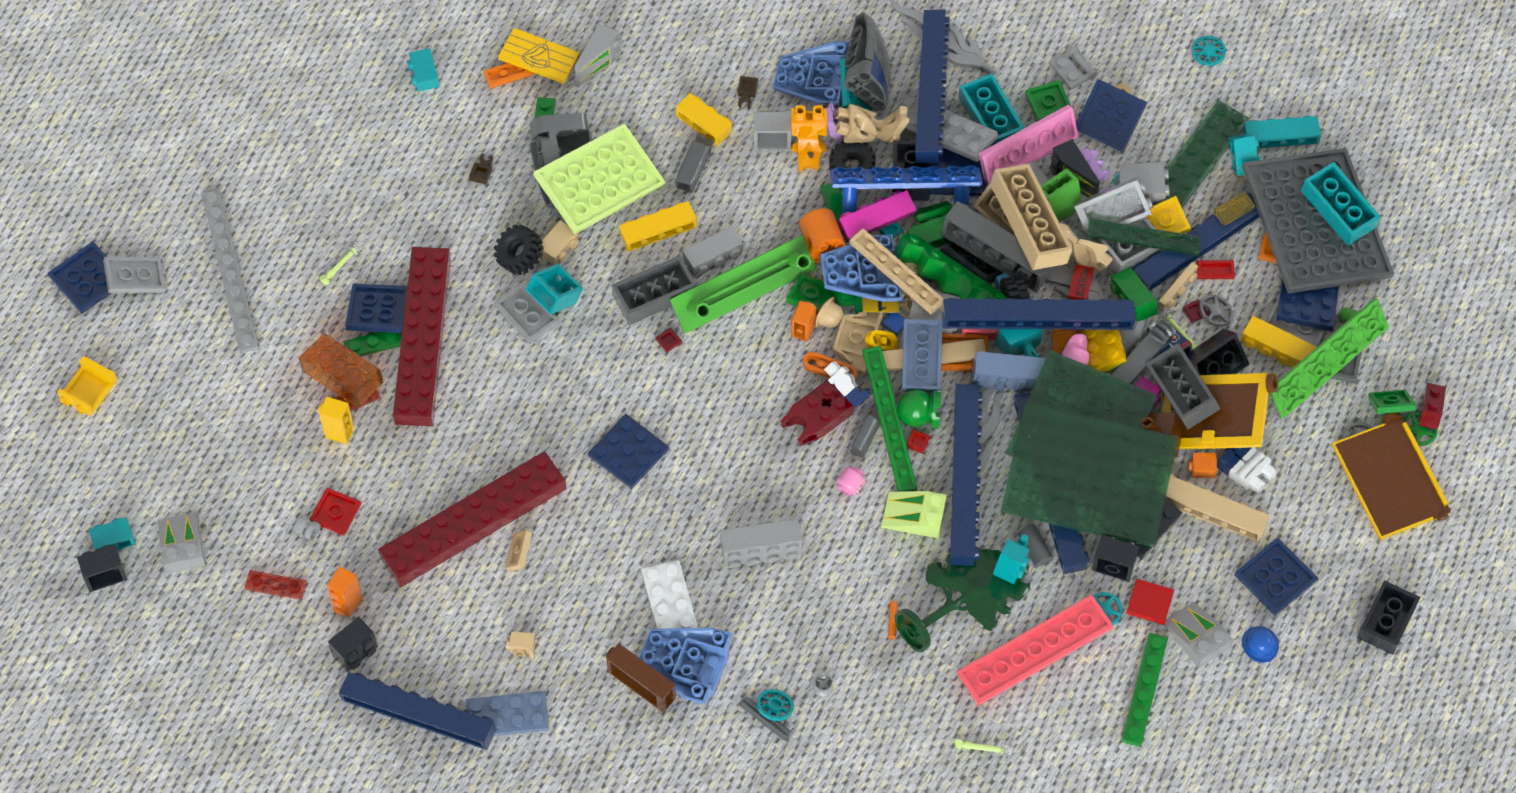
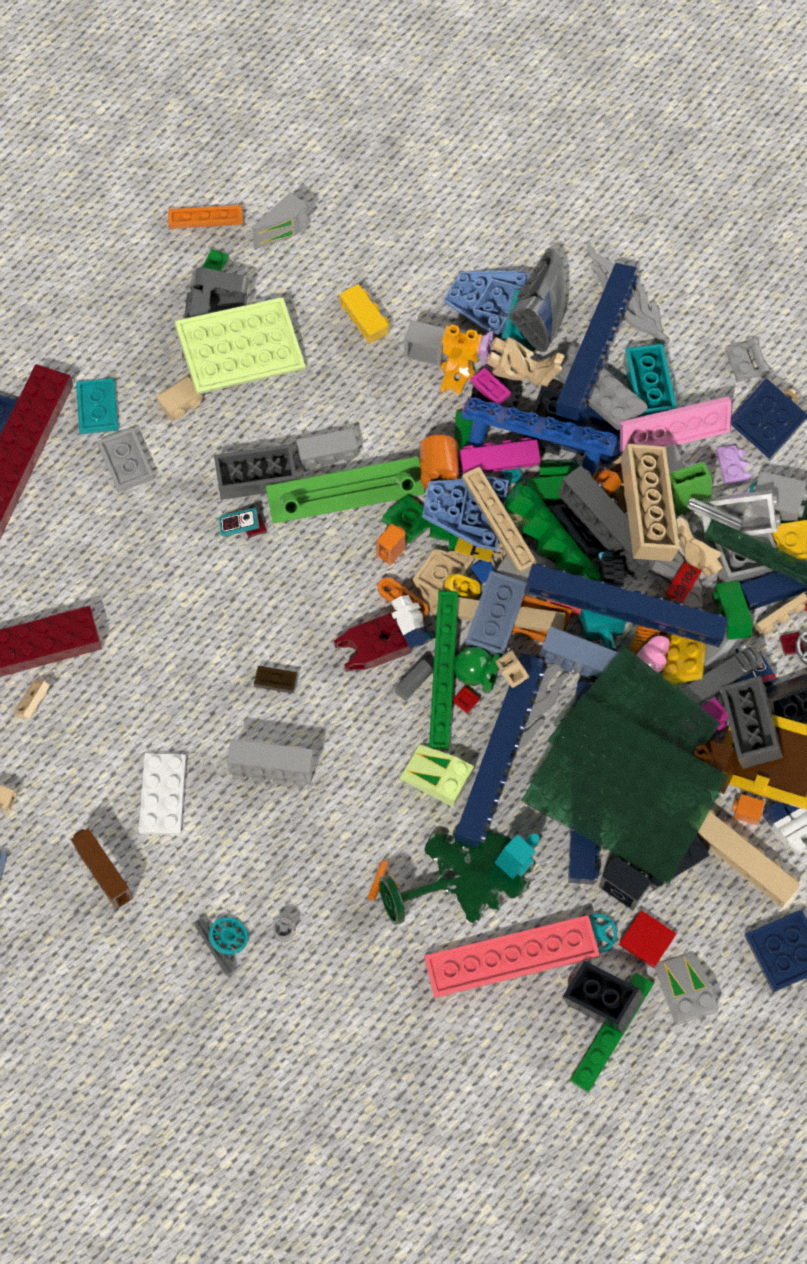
camera: 15 degrees right, 5 degrees up
teal brick [407,48,439,92] -> none
dark brown plate [469,154,493,185] -> none
black tyre [494,224,544,275] -> none
yellow tile [498,28,580,84] -> none
teal piece [526,263,583,315] -> none
dark blue plate [588,414,670,489] -> none
yellow brick [619,201,697,252] -> none
medium blue wedge [639,628,732,704] -> none
dark grey piece [675,136,714,193] -> none
dark brown plate [737,76,759,109] -> none
tan hat [815,297,843,329] -> none
bright pink head [837,467,865,496] -> none
yellowish green piece [955,739,1014,761] -> none
dark grey brick [1018,524,1053,568] -> none
green plate [1025,80,1071,121] -> none
black slope [1050,139,1100,197] -> none
piece [1158,307,1199,350] -> none
blue hat [1242,626,1279,663] -> none
none -> teal tile [76,378,118,435]
none -> tile [219,508,259,537]
none -> dark brown plate [254,666,298,694]
none -> dark pink plate [470,368,511,405]
none -> tan brick [495,651,529,688]
none -> black brick [563,960,644,1034]
none -> orange brick [593,469,622,497]
none -> axle [687,497,744,530]

